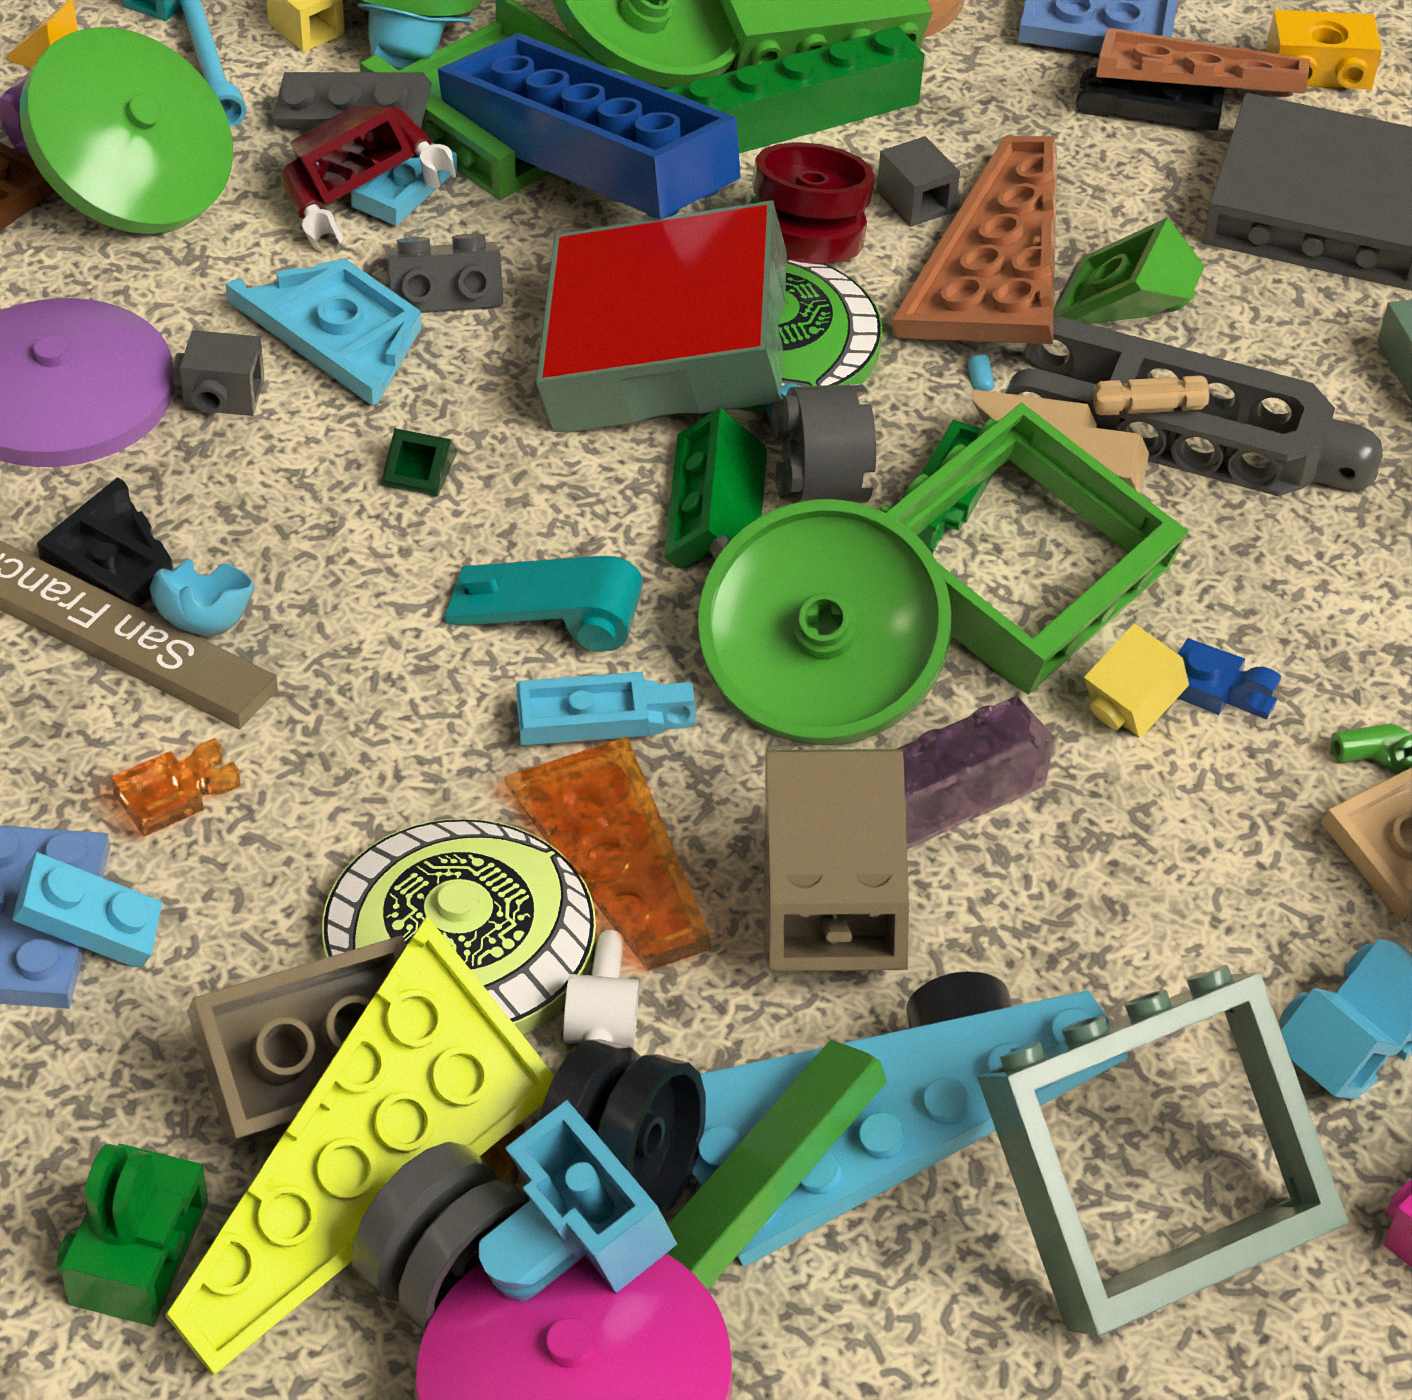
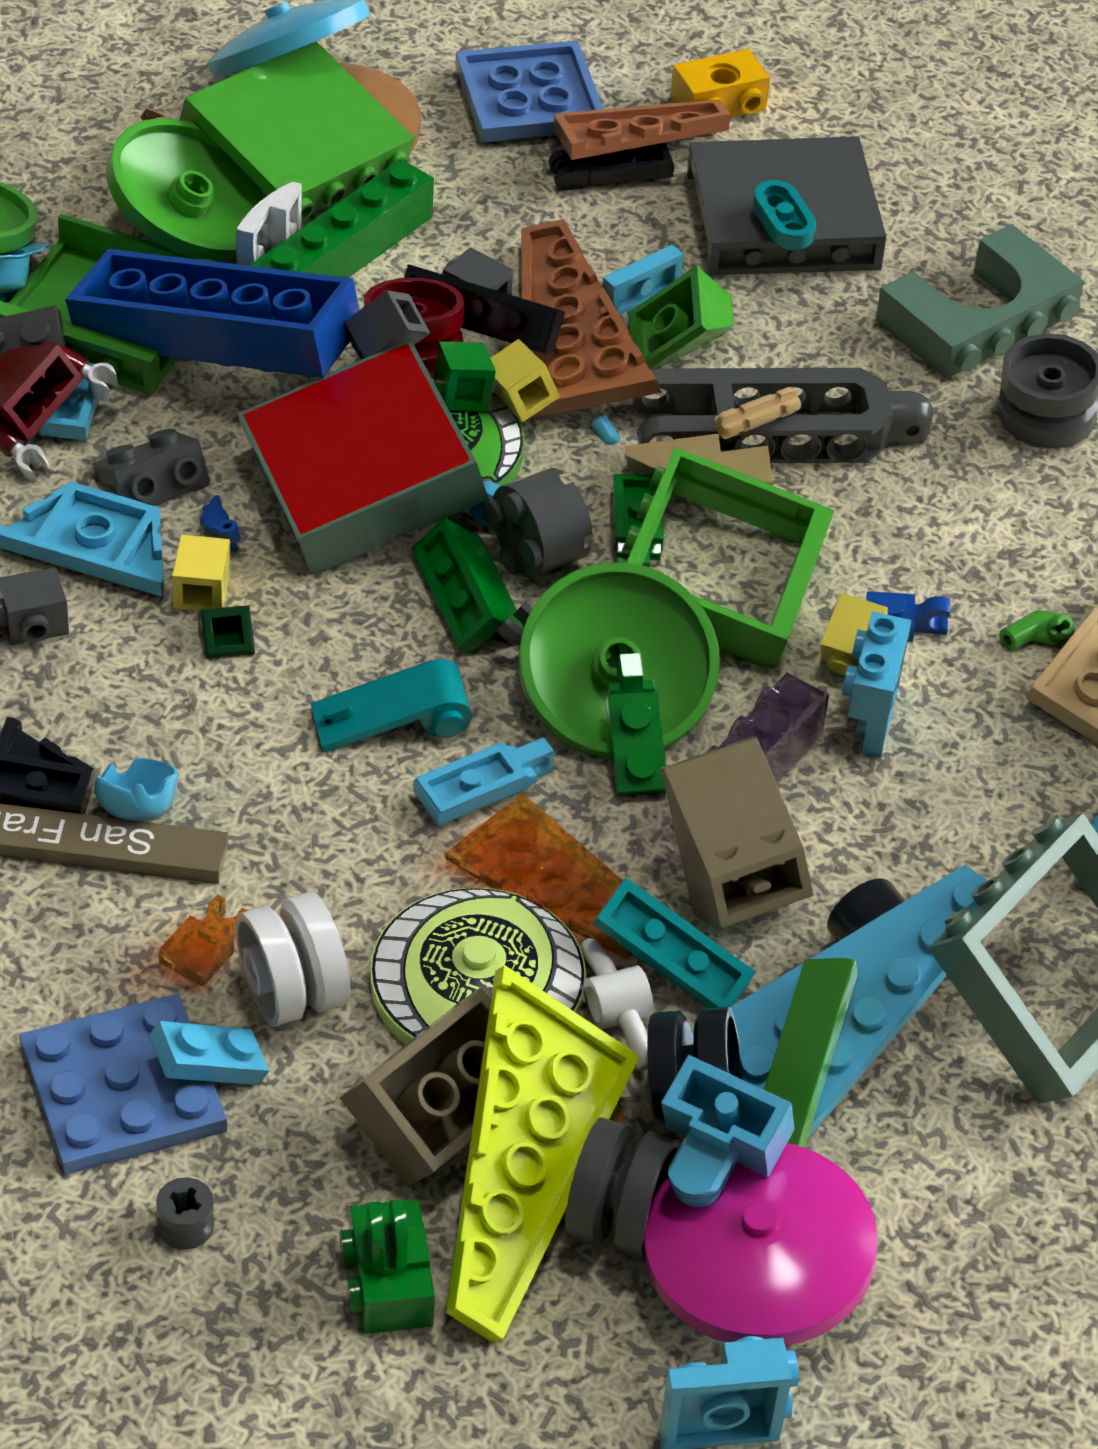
camera: 25 degrees left, 0 degrees up
none -> light yellow brick [172,534,230,611]
none -> blue piece [199,495,241,552]
none -> white wheel [235,891,351,1027]
none -> white slope [236,181,302,266]
none -> dark grey brick [344,290,430,358]
none -> black tile [404,264,565,355]
none -> green panel [433,342,496,411]
none -> light yellow brick [491,339,560,423]
none -> teal plate [592,877,756,1008]
none -> medium azure plate [602,245,684,315]
none -> green hinge [605,653,666,797]
none -> teal plate [753,180,816,251]
none -> medium azure plate [842,611,912,757]

